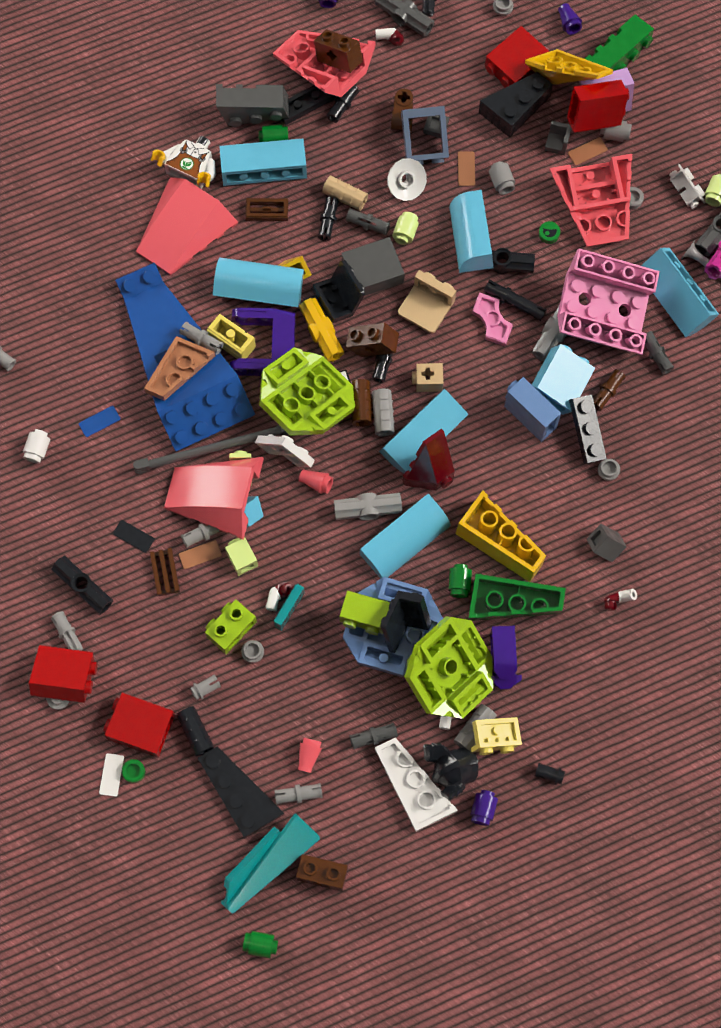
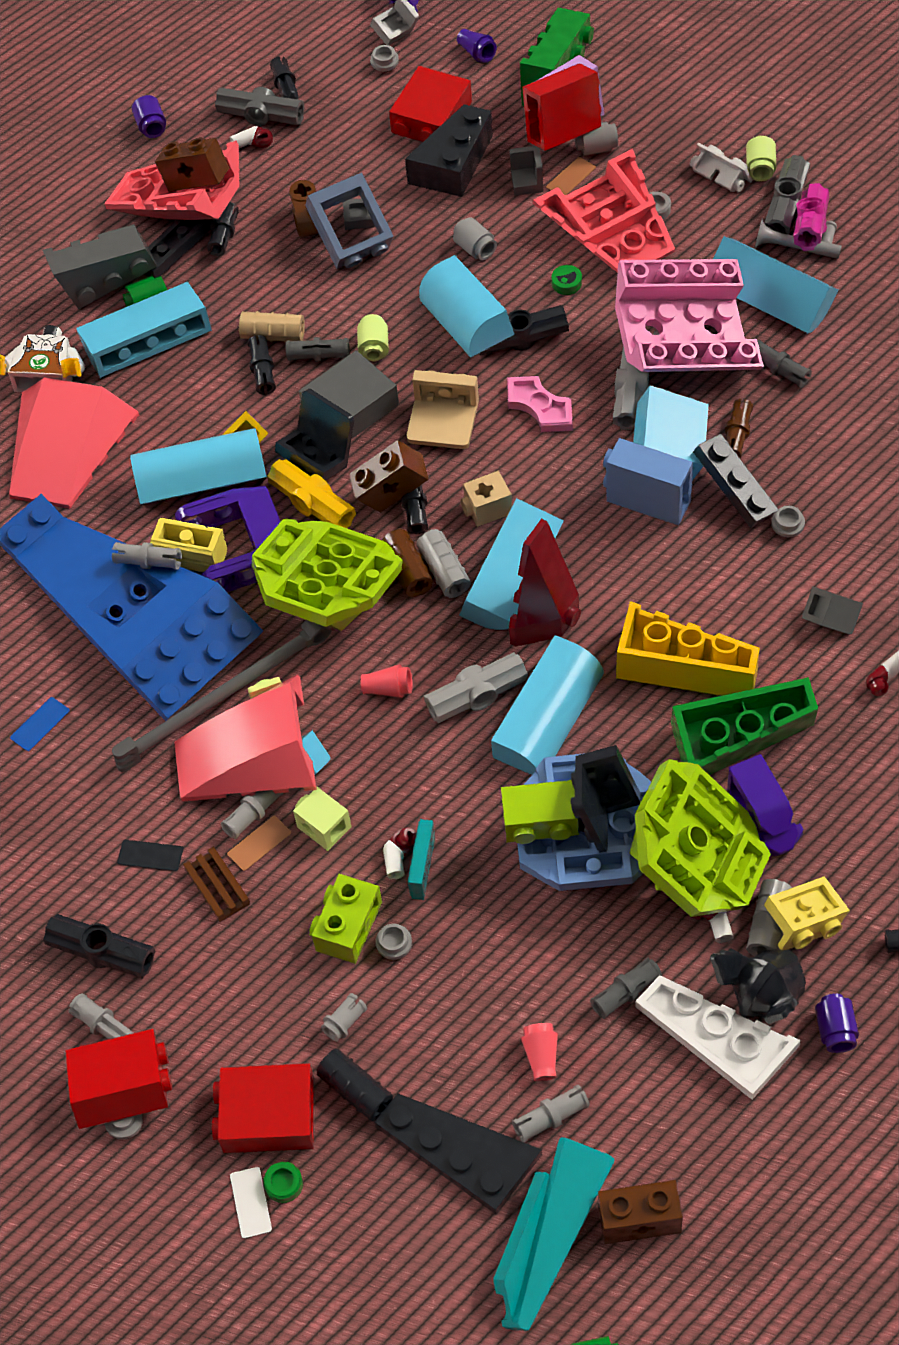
camera: 15 degrees left, 15 degrees down
nougat wing [144,336,215,401] -> none
reddish brown tile [245,198,288,221] -> none
white plate [255,434,315,468] -> none
white dish [387,158,427,201] -> none
green brick [448,564,472,598] -> none
nougat sticker [458,152,475,186] -> none
black pin [484,280,547,321] -> none
yellow wedge [525,49,613,84] -> none

